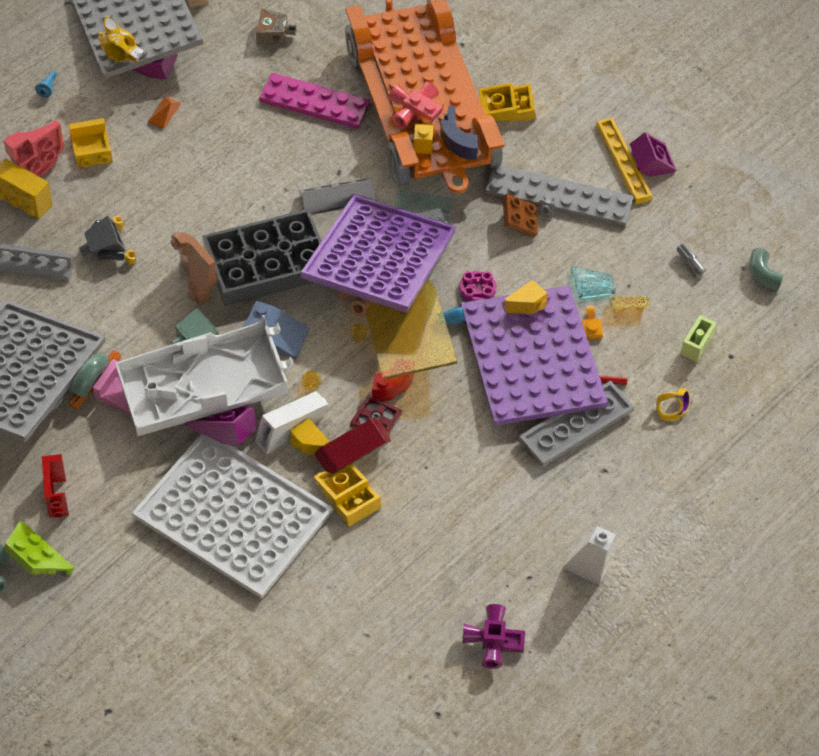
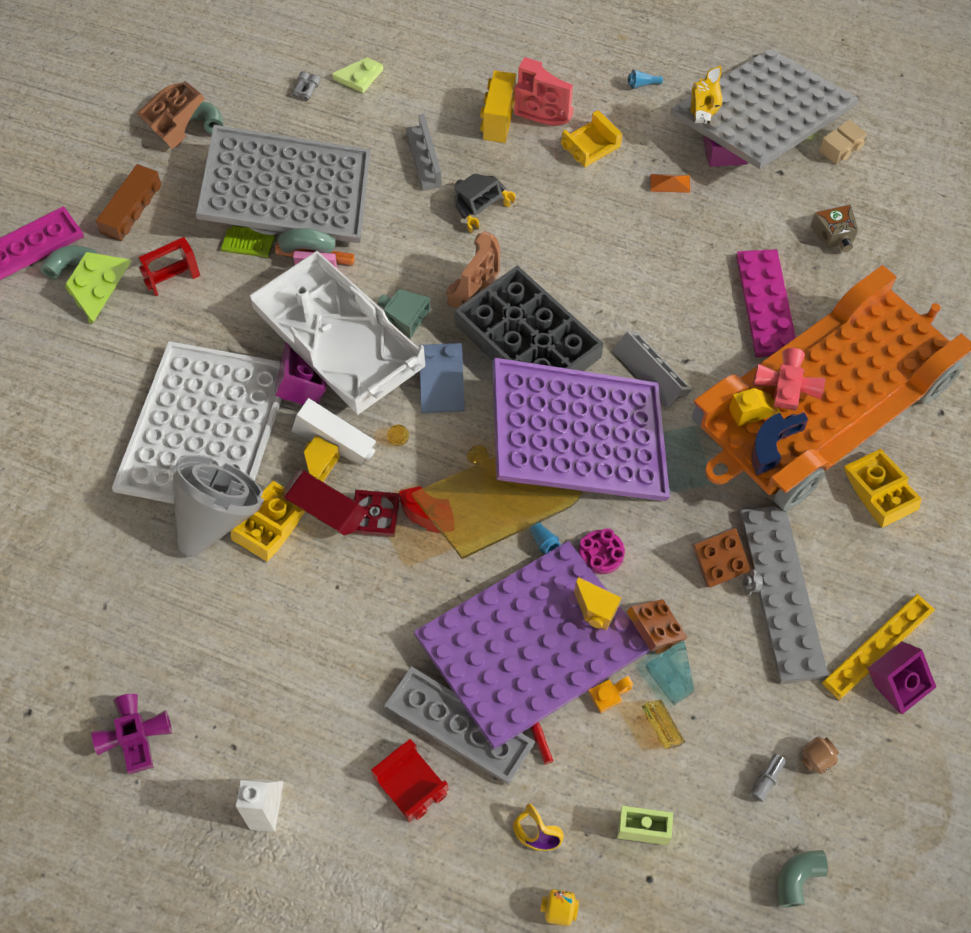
camera: 70 degrees right, 5 degrees up
none -> light grey cone [173,455,264,557]
none -> lime window [221,225,275,258]
none -> red panel [371,739,449,822]
none -> yellow head [540,889,579,926]
none -> dark orange plate [626,599,687,654]
none -> medium nougat head [801,737,839,774]

